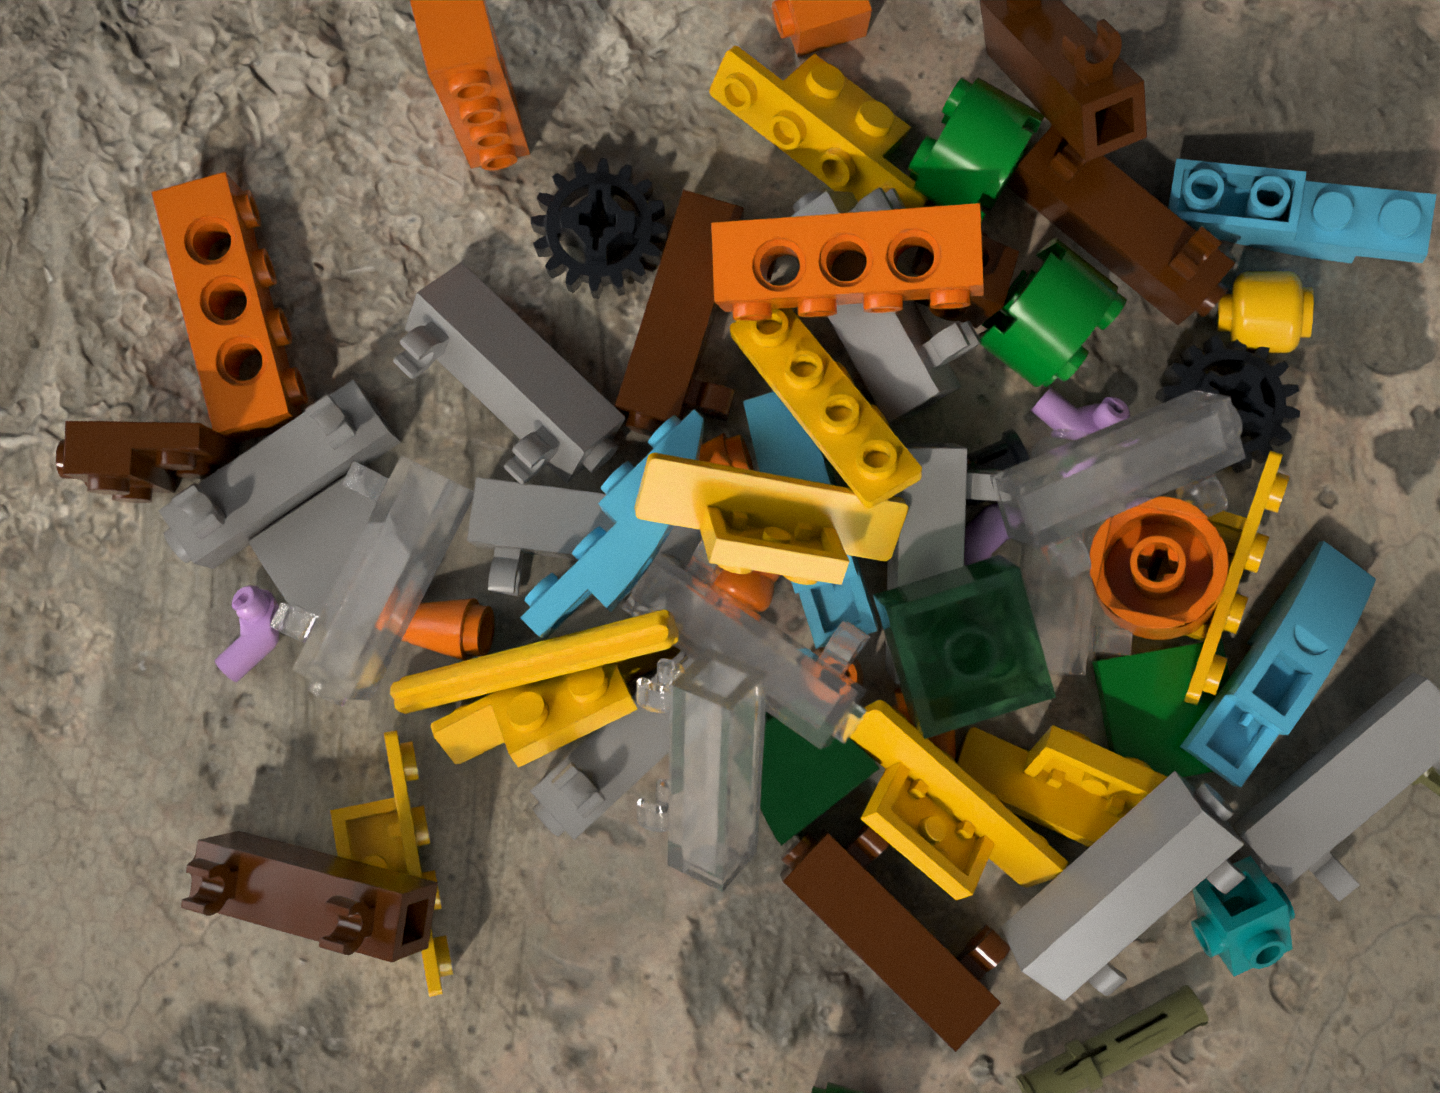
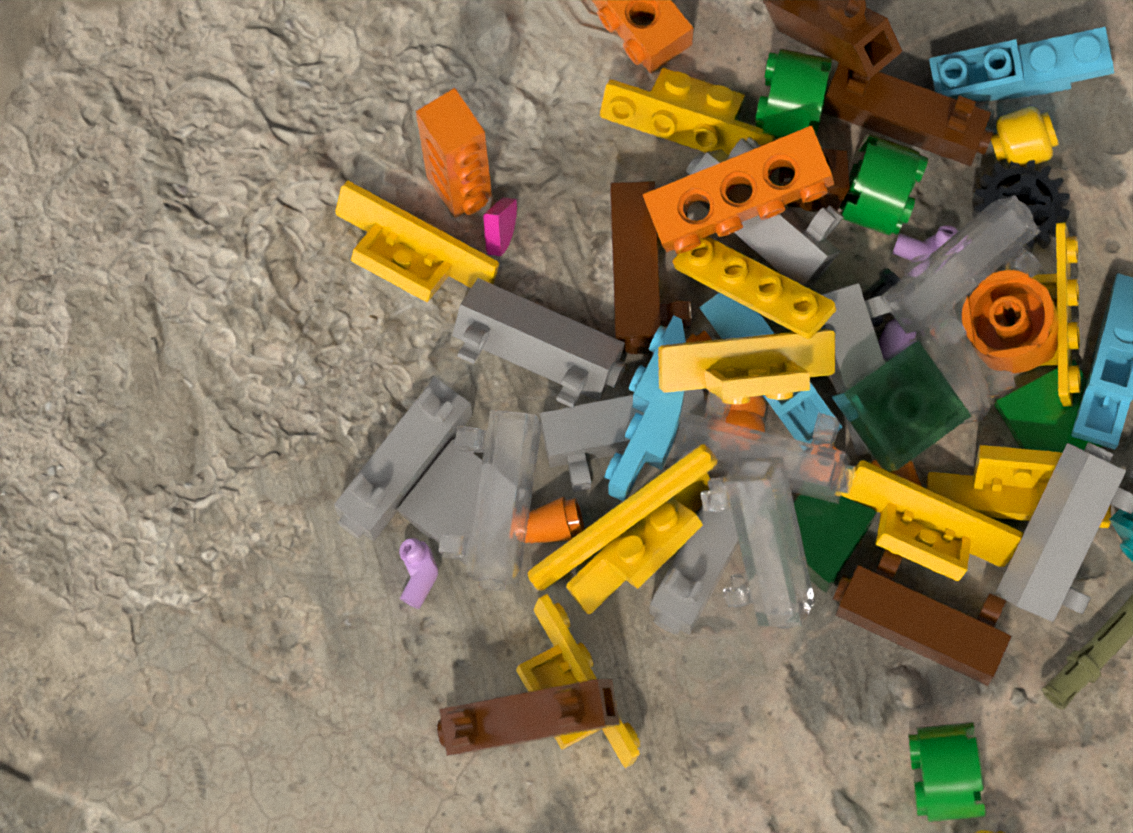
camera: 15 degrees left, 10 degrees down
reddish brown plate [56,421,239,503] -> none
orange brick [151,172,308,443] -> none
black gear [531,158,668,299] -> none
none -> yellow bracket [336,181,499,303]
none -> dark pink tile [483,197,517,256]

